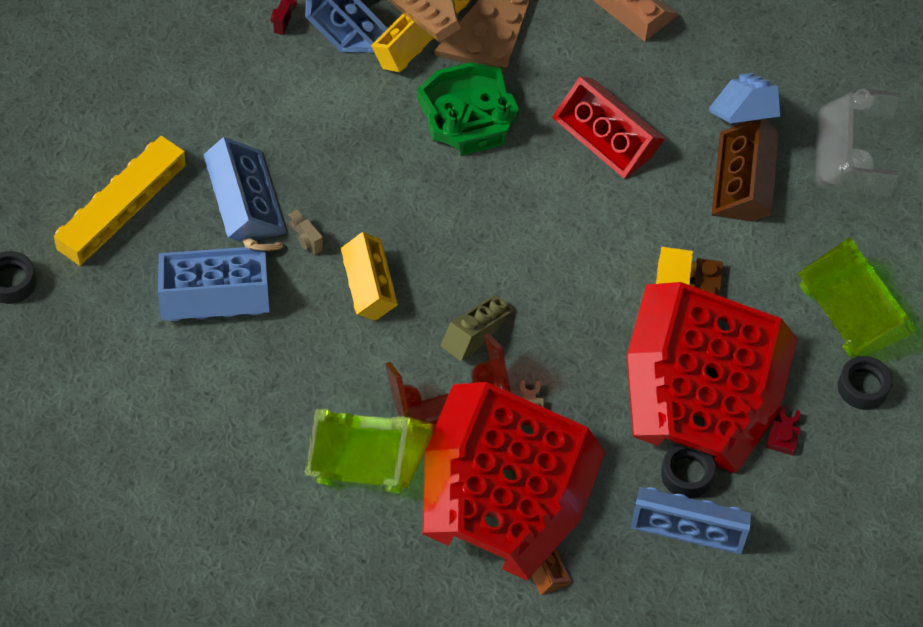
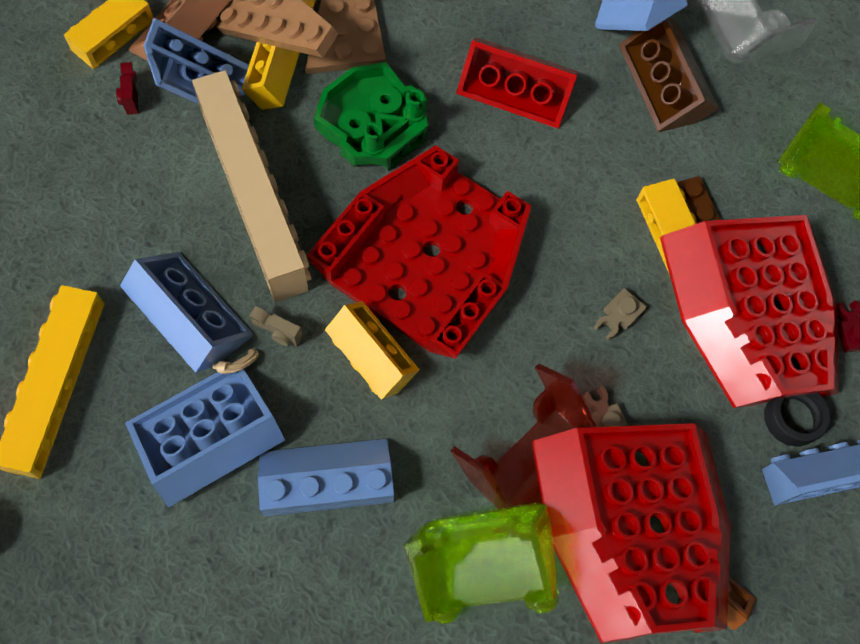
camera: 30 degrees left, 10 degrees up
olive slope [440,295,515,361] -> none
none -> tan brick [192,70,311,303]
none -> medium blue slope [258,439,394,517]
none -> red wedge [306,145,531,359]
none -> dark tan plate [594,288,646,341]

